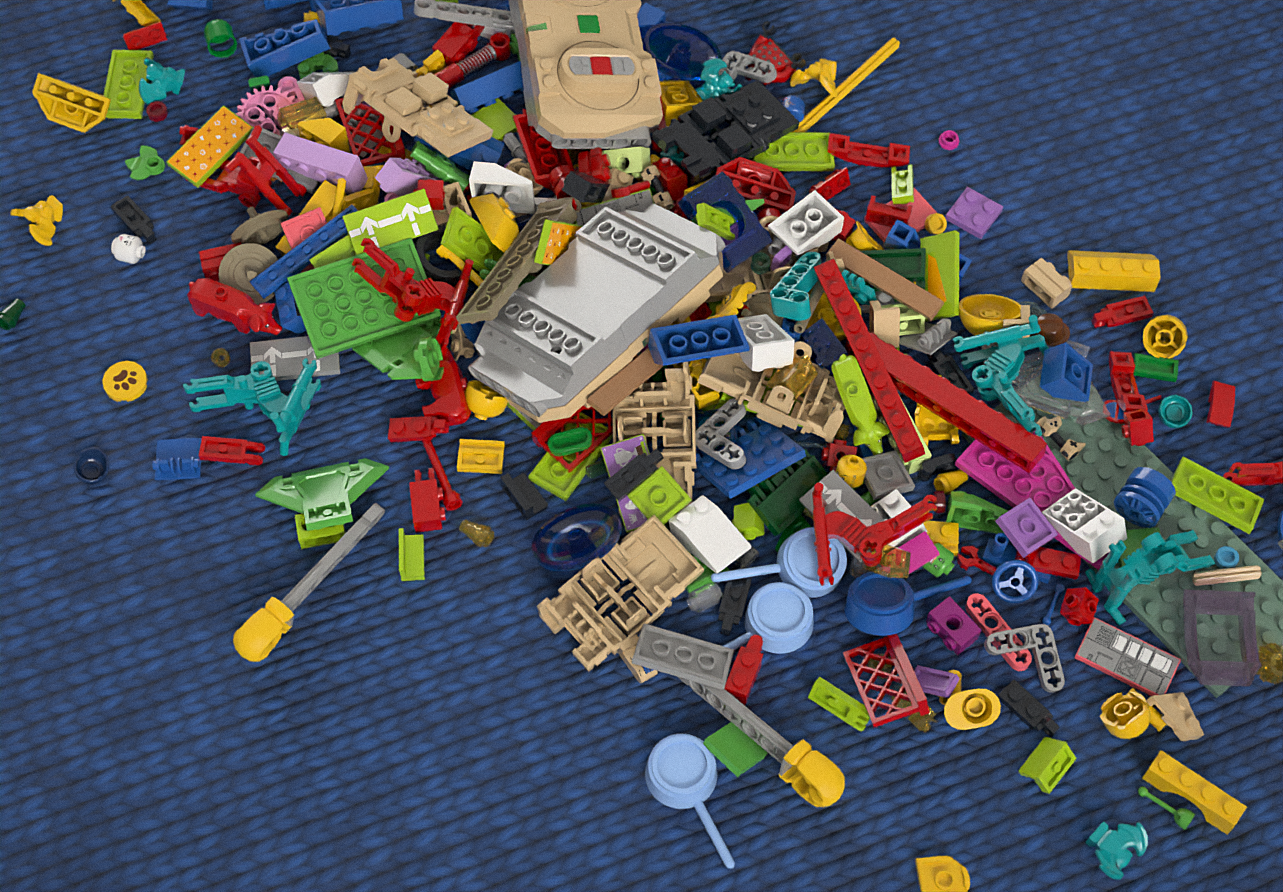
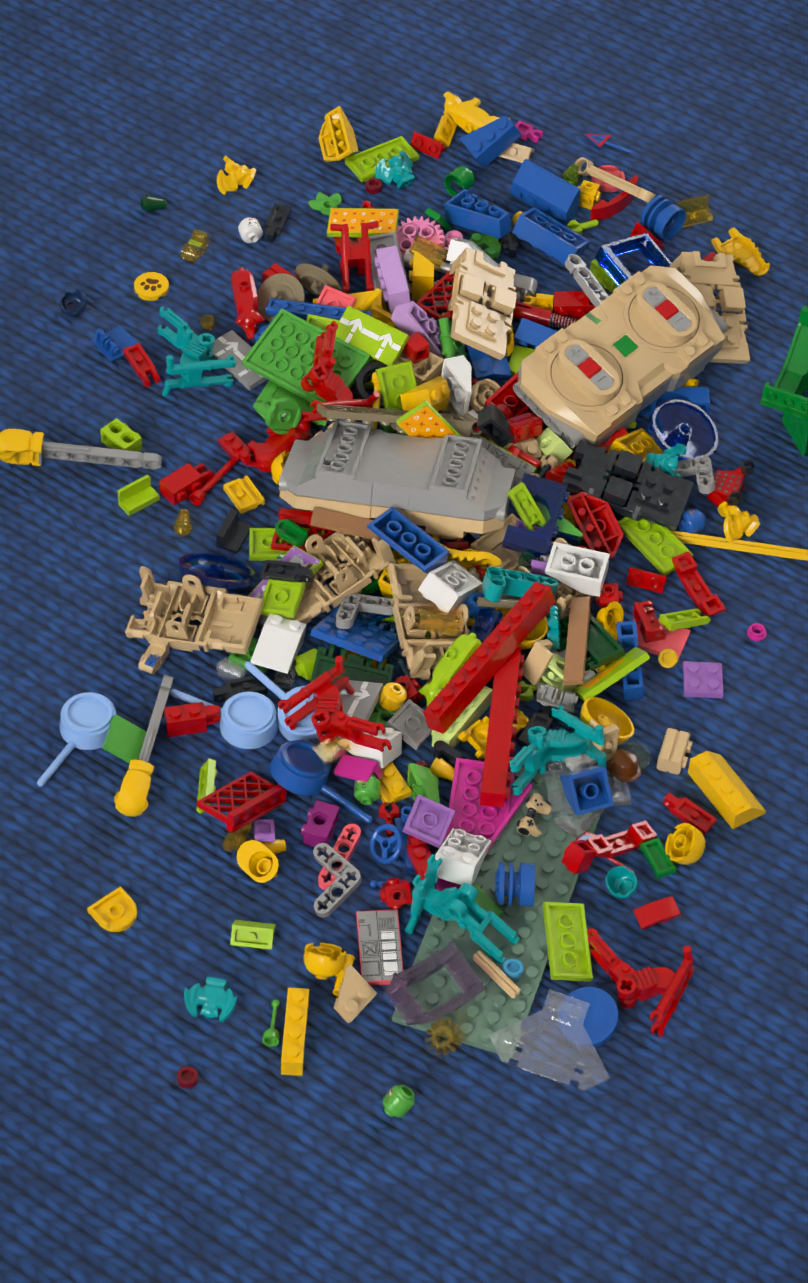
camera: 55 degrees right, 10 degrees down
bright green plate [255,458,389,531] -> none
light grey tile [631,623,734,690] -> none
black hinge [998,679,1060,738] -> none
none -> clear yellow leg [181,229,209,263]

